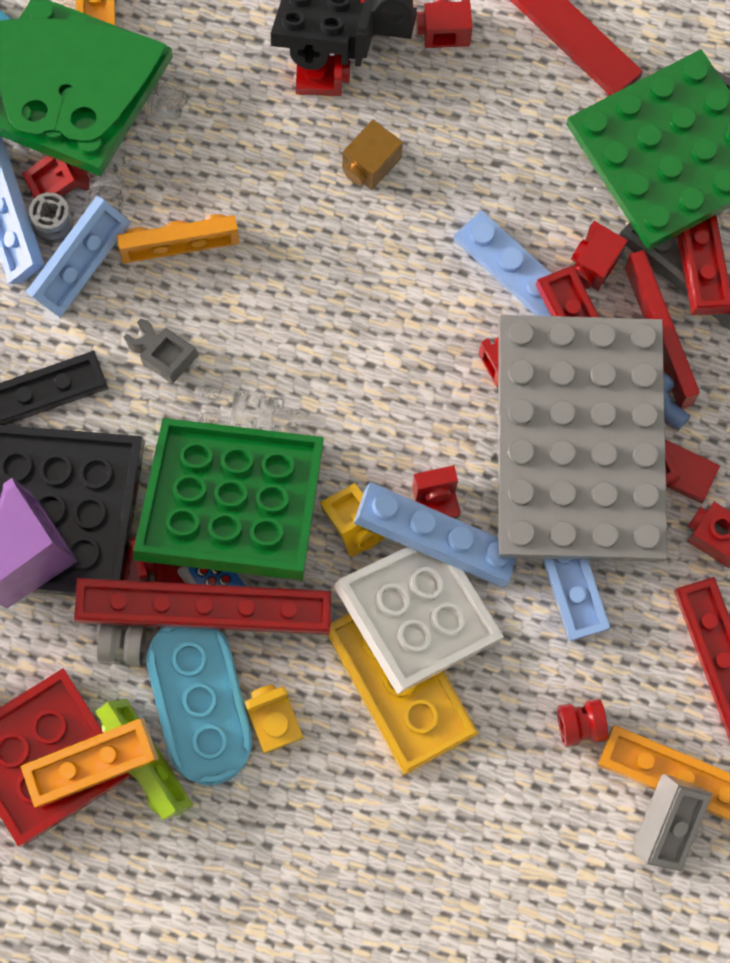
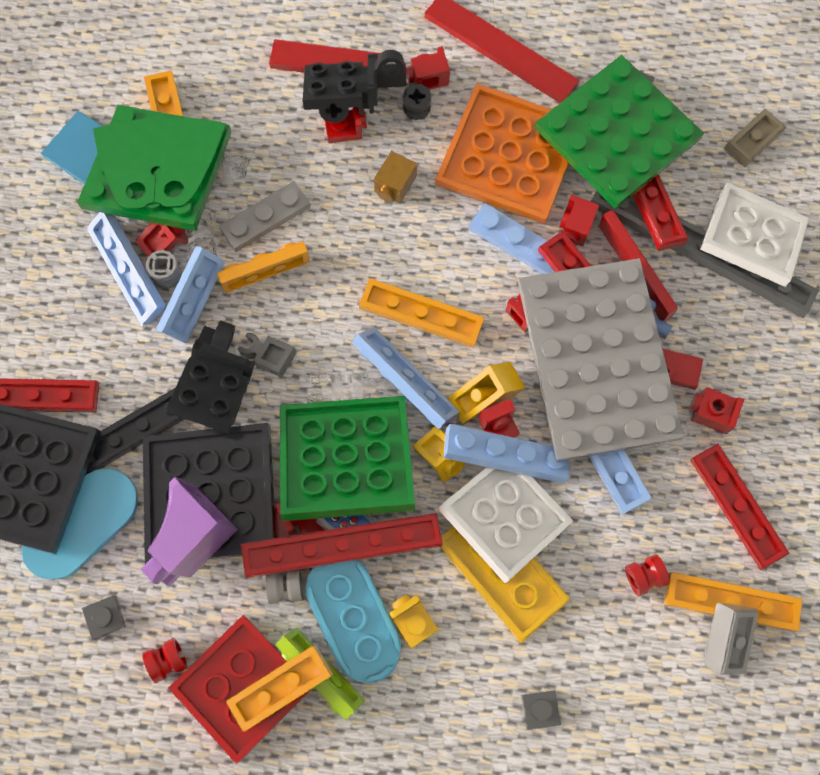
camera: 10 degrees left, 0 degrees up
none -> black plate [166,320,255,434]
none -> light grey plate [219,181,311,252]
none -> light blue plate [352,327,460,429]
none -> light orange plate [359,278,485,348]
none -> black wheel [403,84,432,120]
none -> orange plate [435,83,569,224]
none -> yellow slope [448,361,526,424]
none -> dark grey plate [521,690,561,730]

